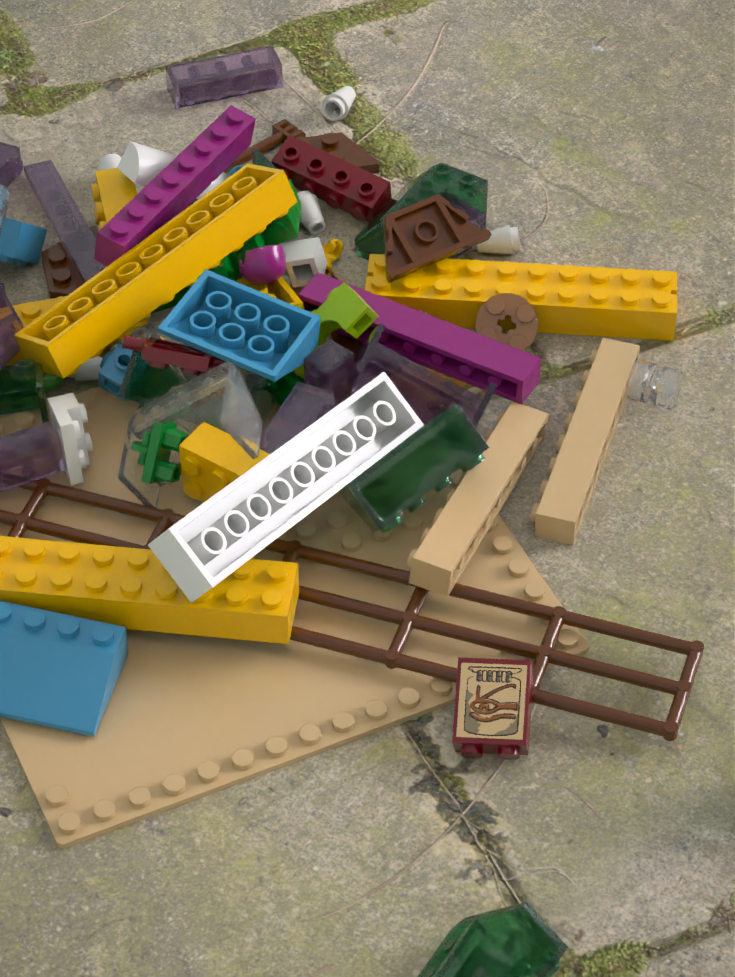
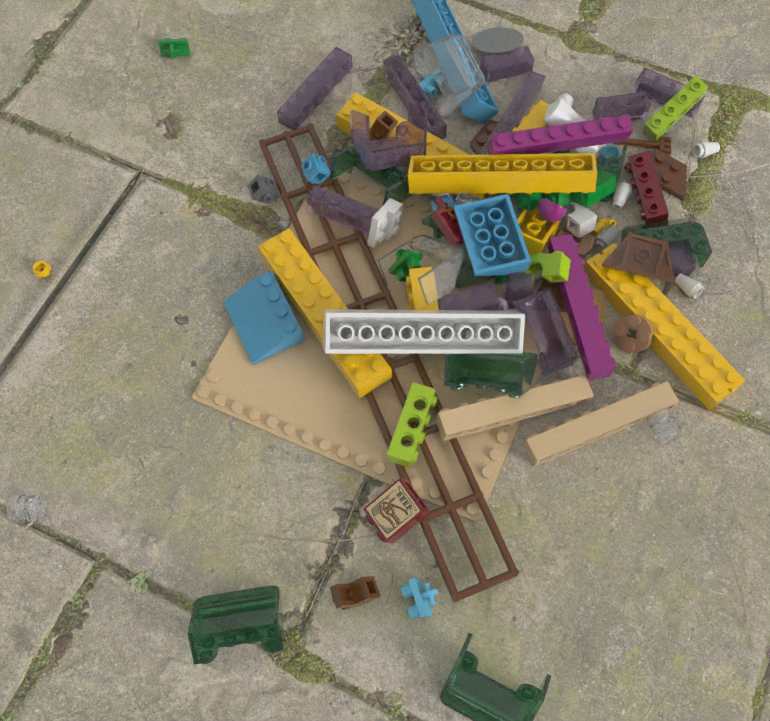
camera: 50 degrees right, 20 degrees up
none -> reddish brown brick [330,576,380,610]
none -> lime brick [387,382,438,468]
none -> medium azure hips [401,578,439,618]
none -> clear purple brick [592,92,651,120]
none -> light grey brick [594,225,620,251]
none -> lime brick [643,76,709,141]

